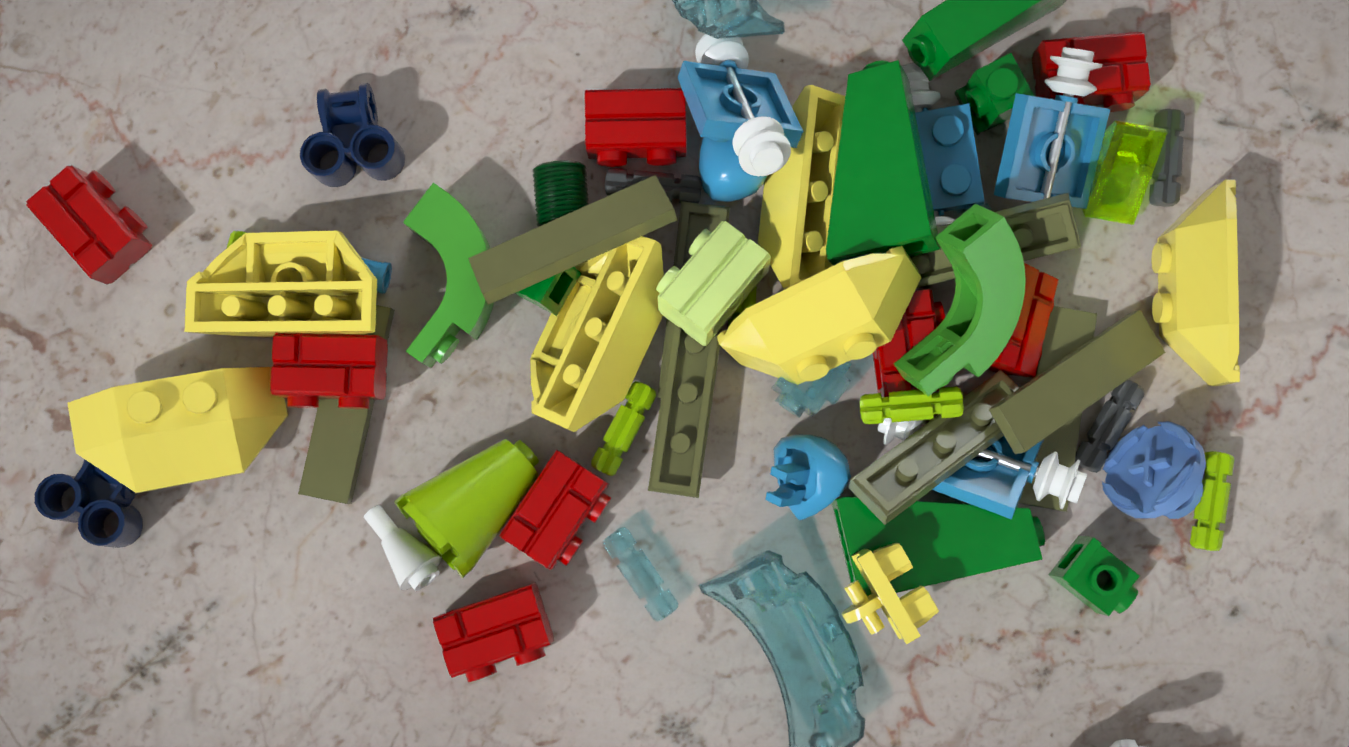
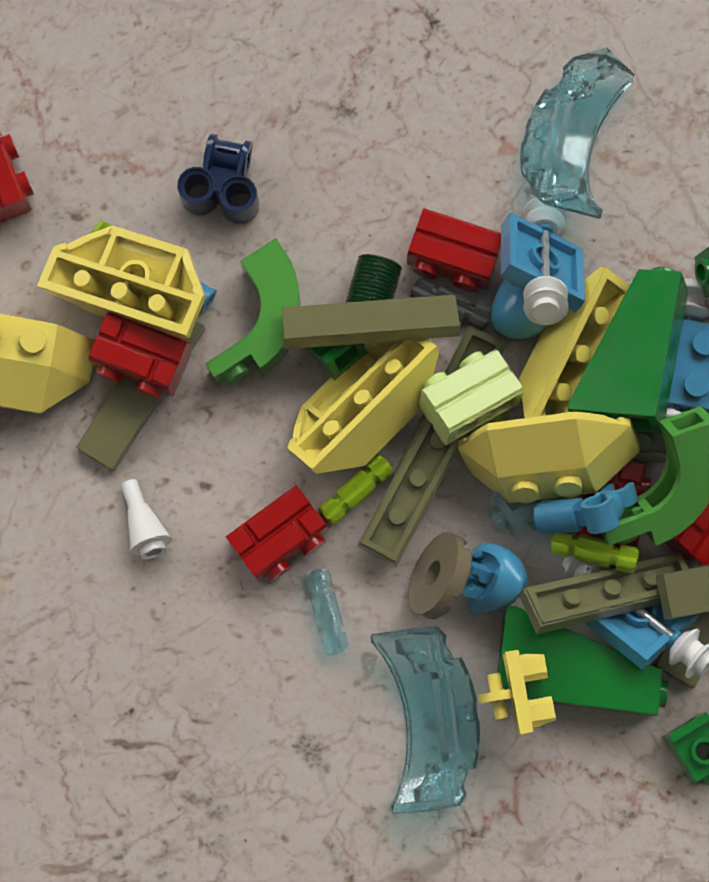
camera: 20 degrees right, 5 degrees down
lime cone [394,439,539,578] -> none
red brick [433,582,554,682] -> none
none -> dark tan tile [408,532,472,620]
none -> dark azure bar [534,482,638,534]

